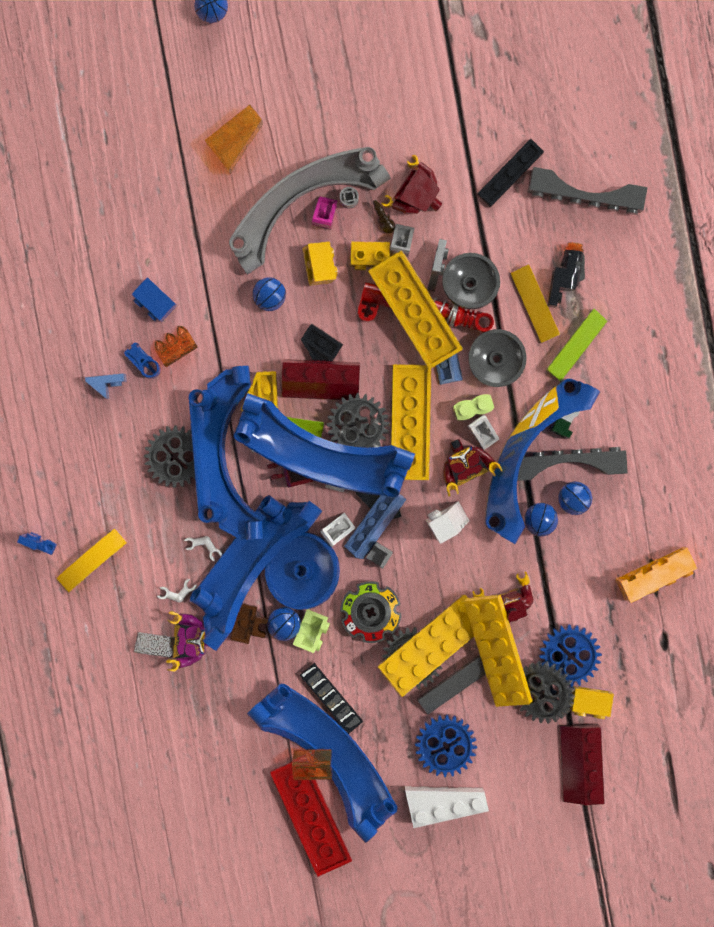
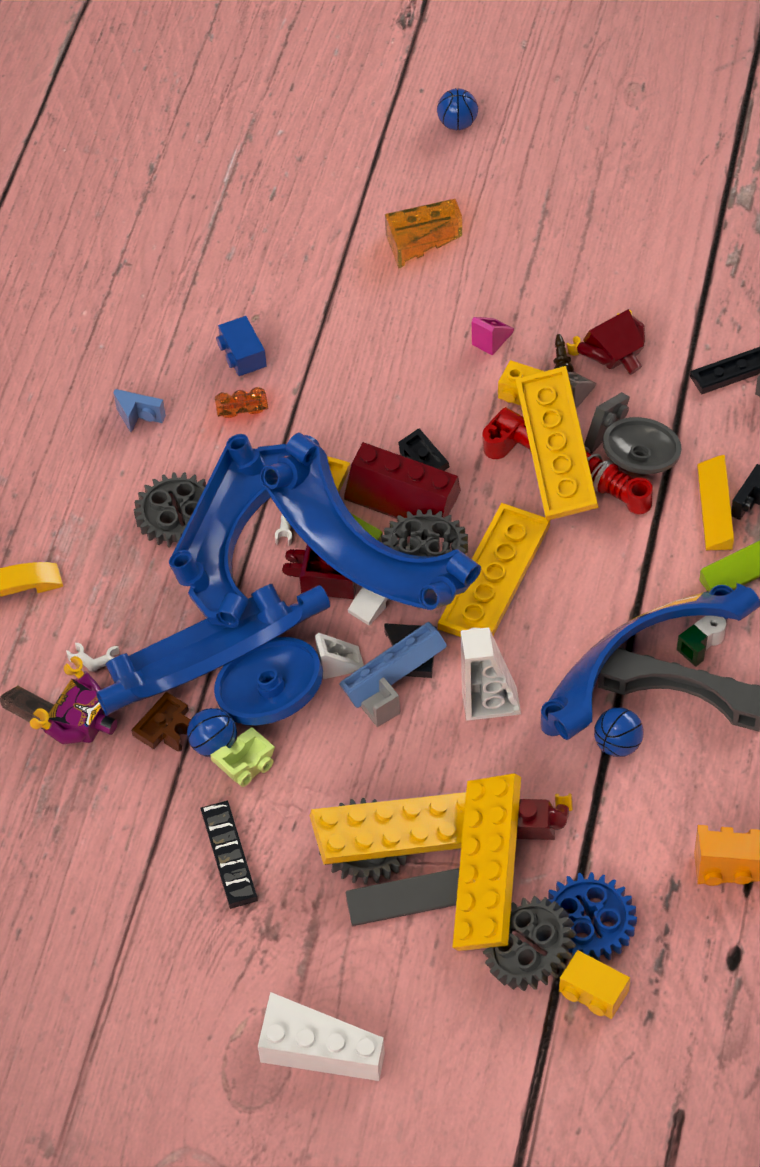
camera: 25 degrees right, 35 degrees down
blue piece [124,342,161,379] -> none
white arm [184,536,222,561] -> none
light grey panel [229,147,391,275] -> none
blue panel [247,683,397,843] -> none
blue piece [252,277,286,311] -> none
red plate [270,756,352,877] -> none
clear orange panel [292,749,332,780] -> none
yellow brick [302,241,338,286] -> none
light grey wheel [340,187,359,209] -> none
piece [340,581,401,643] -> none
blue gear [415,714,477,777] -> none
medium blue slope [436,353,463,385] -> none
torso [443,439,502,497] -> none
yellowish green brick [452,394,494,421] -> none
white slope [467,414,499,450] -> none
dark grey dish [468,329,527,387] -> none
blue piece [558,481,593,515] -> none
dark red slope [560,724,605,805] -> none

